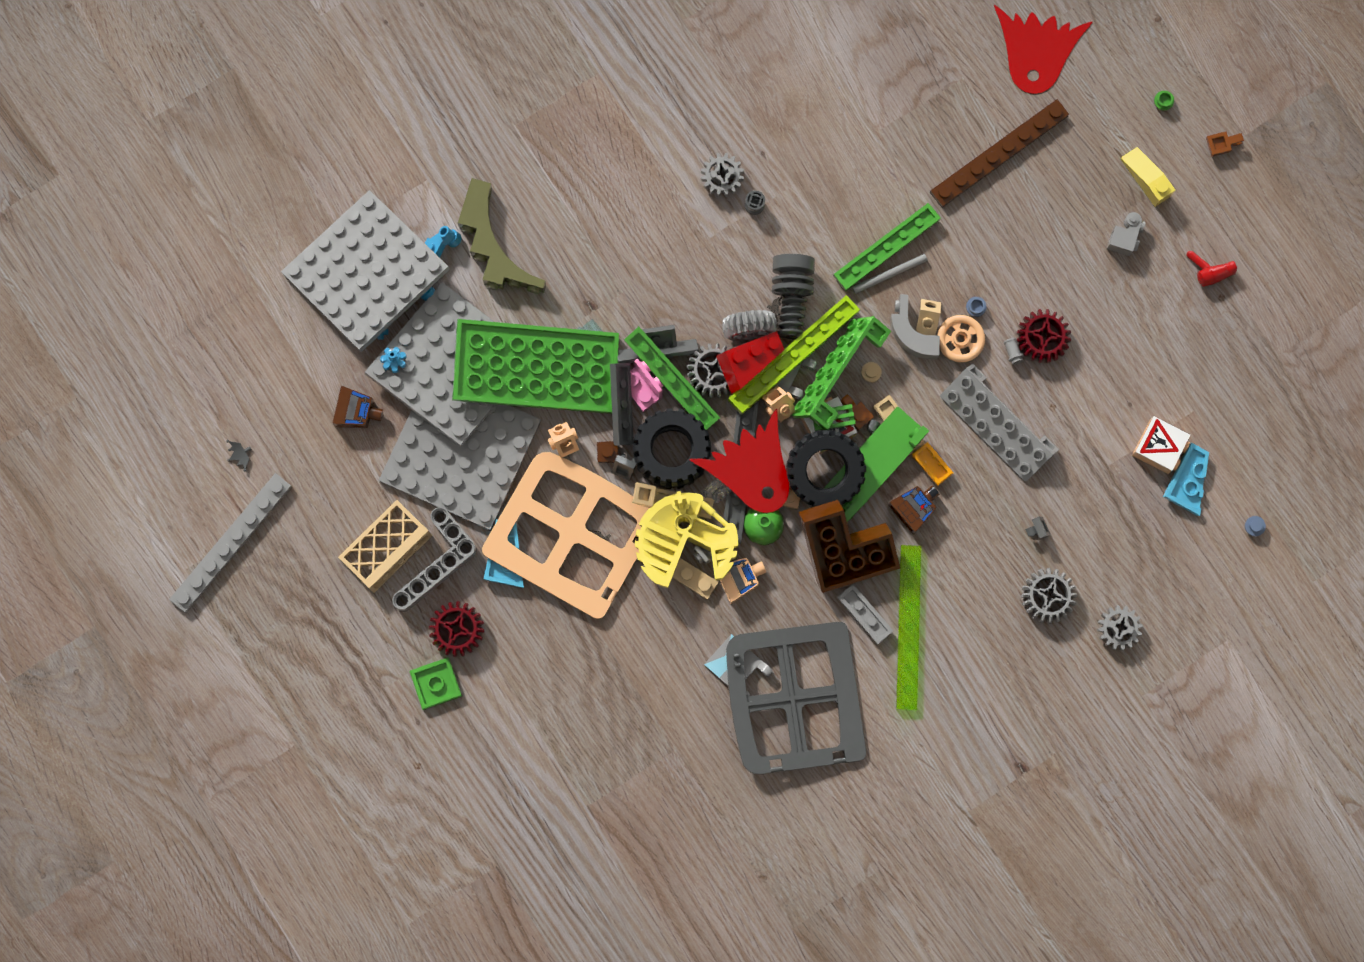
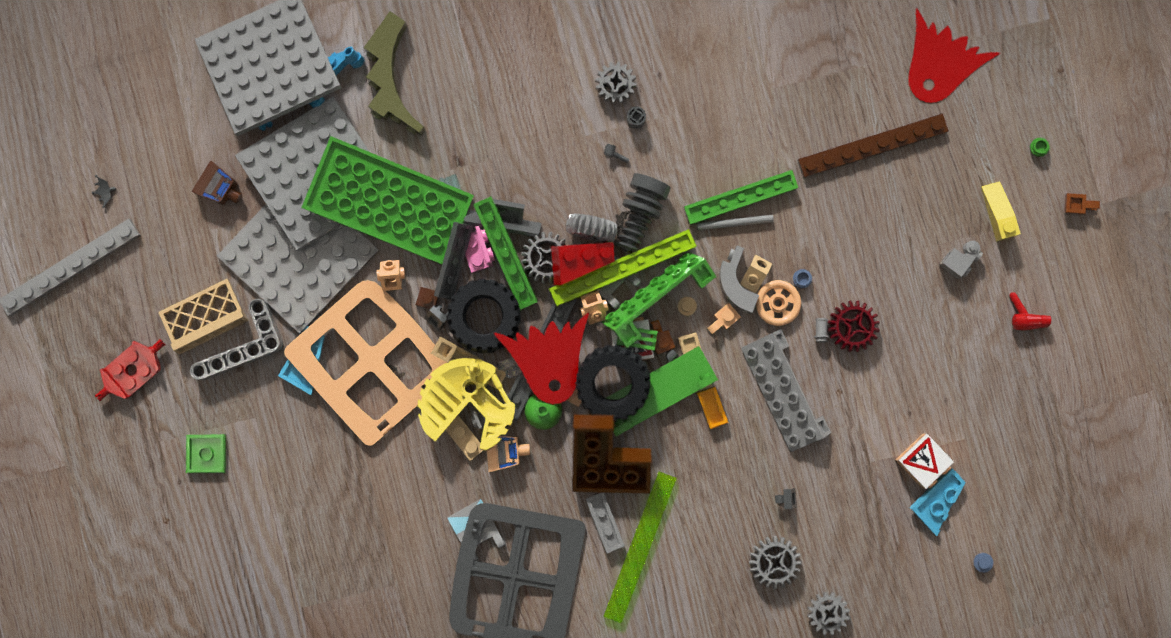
camera: 25 degrees right, 5 degrees up
dark azure plant [380,347,407,373] -> none
dark red gear [429,601,485,657] -> none
torso [888,486,940,535] -> none
none -> plate [95,339,166,401]
none -> dark grey hand [604,144,629,163]
none -> light nougat plate [707,303,741,334]

